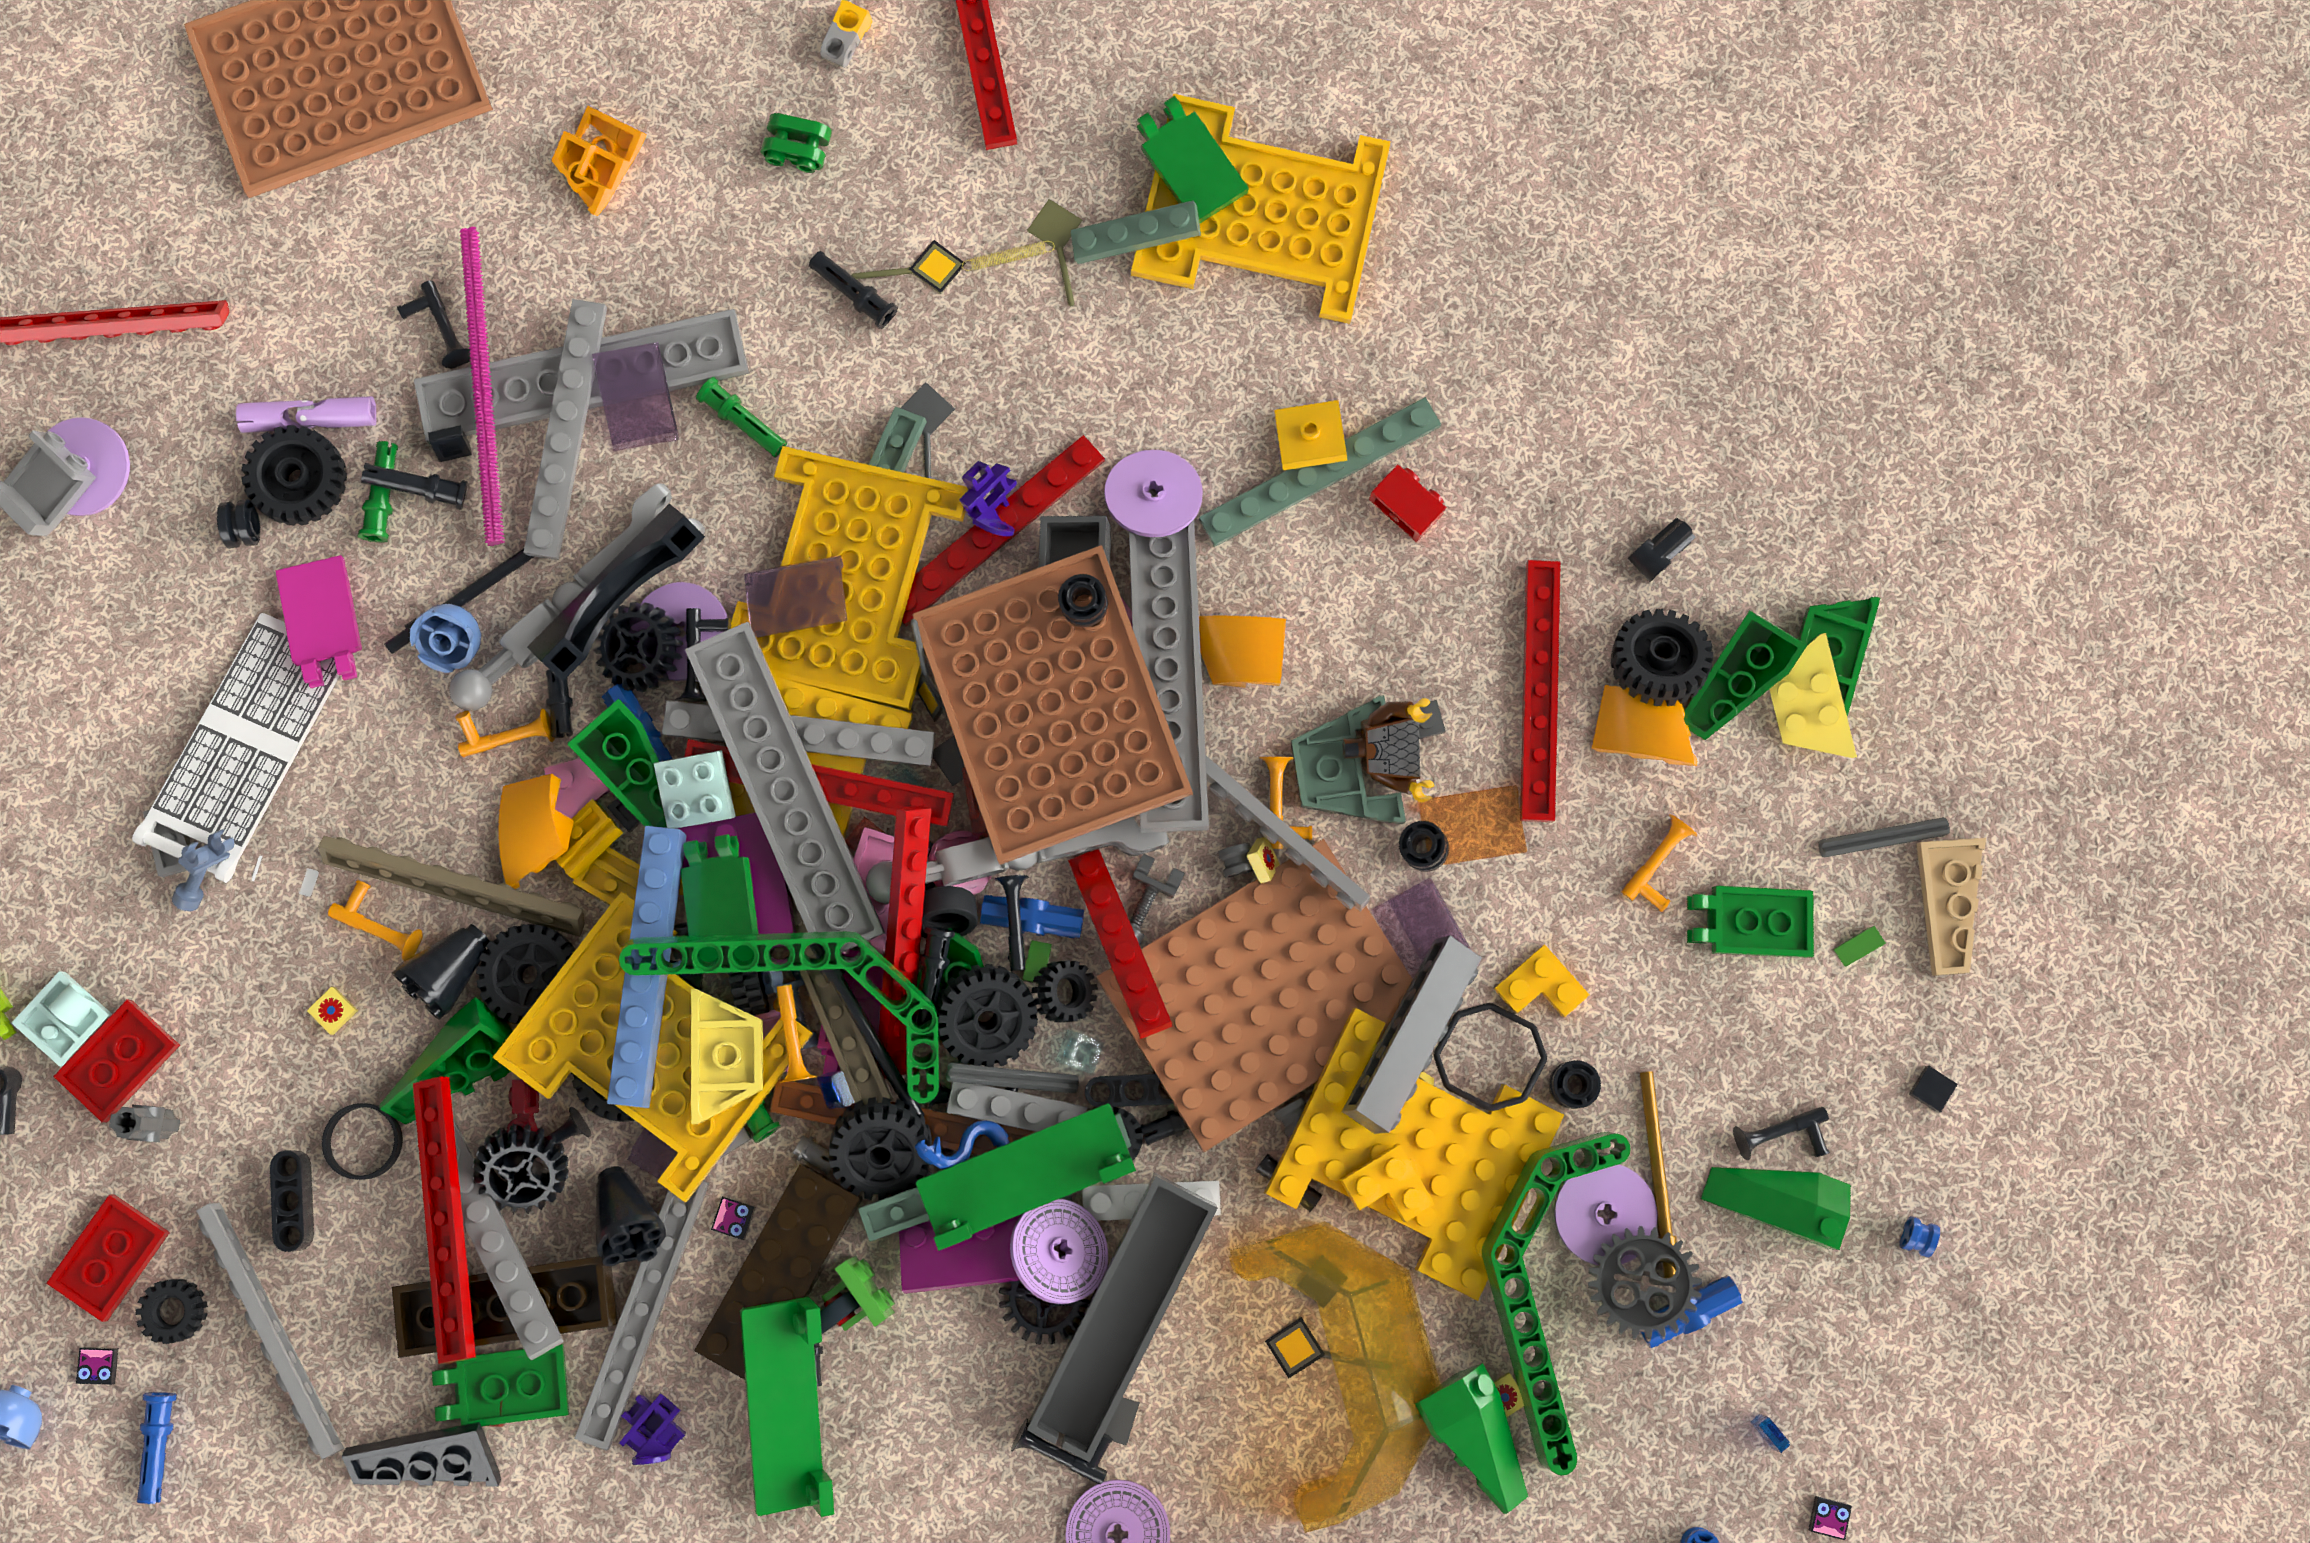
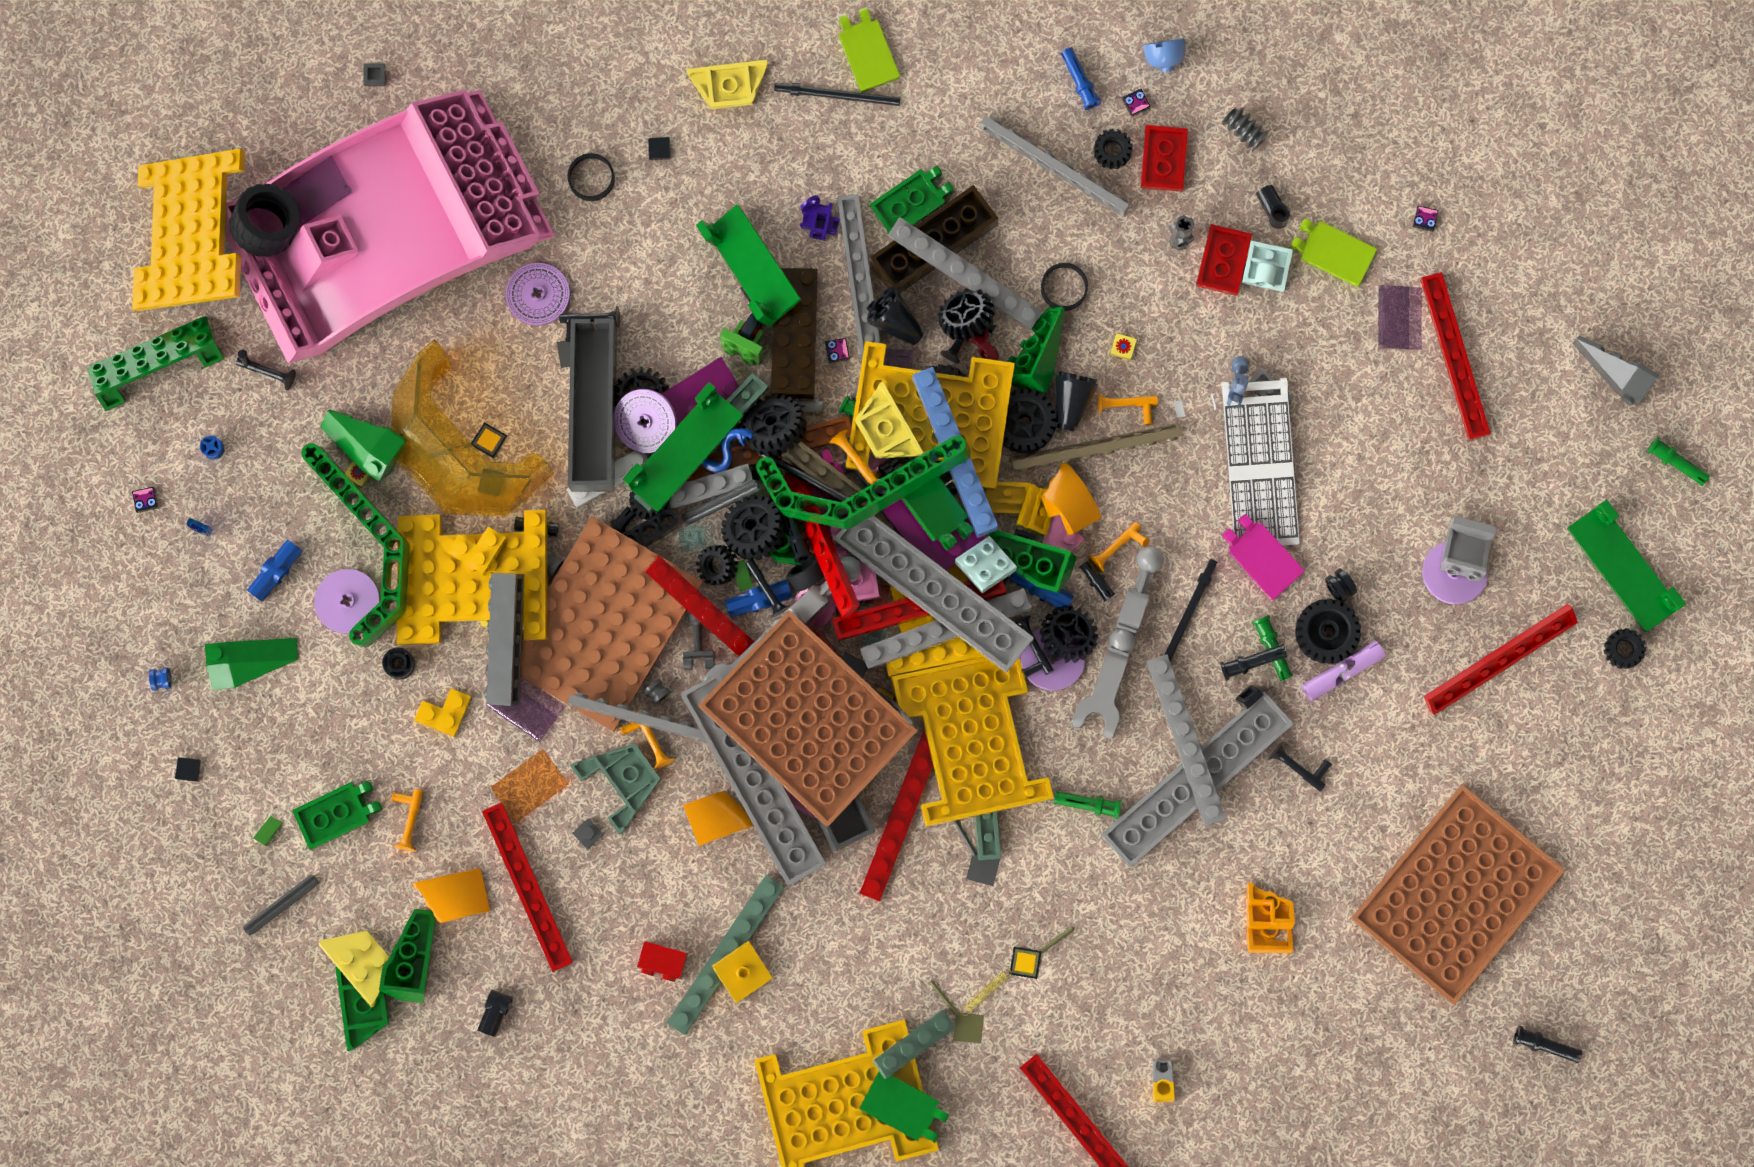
camera: 160 degrees right, 0 degrees up
black beam [270,1150,314,1252] -> none
wing [342,1422,501,1487] -> none
medium blue cylinder [410,604,481,673] -> none
red plate [413,1076,476,1364] -> none
dark pink axle [460,227,505,546] -> none
black arch [527,504,705,681] -> none
clear purple piece [592,342,680,451] -> none
piece [744,555,847,638] -> none
green brick [760,113,832,173] -> none
black pin [809,251,898,329] -> none
clear blue tile [817,1071,855,1109] -> none
dark purple piece [959,461,1017,536] -> none
black wheel [1058,574,1108,627] -> none
lavender piece [1105,450,1203,537] -> none
light yellow tile [1247,837,1280,883] -> none
torso [1342,698,1434,802] -> none
black wheel [1399,821,1449,872] -> none
black piece [1433,1003,1547,1111] -> none
dark grey gear [1588,1226,1702,1342] -> none
black wheel [1611,609,1713,706] -> none
pearl gold bar [1640,1071,1677,1278] -> none
black piece [1733,1107,1830,1161] -> none
tan wing [1916,838,1986,976] -> none

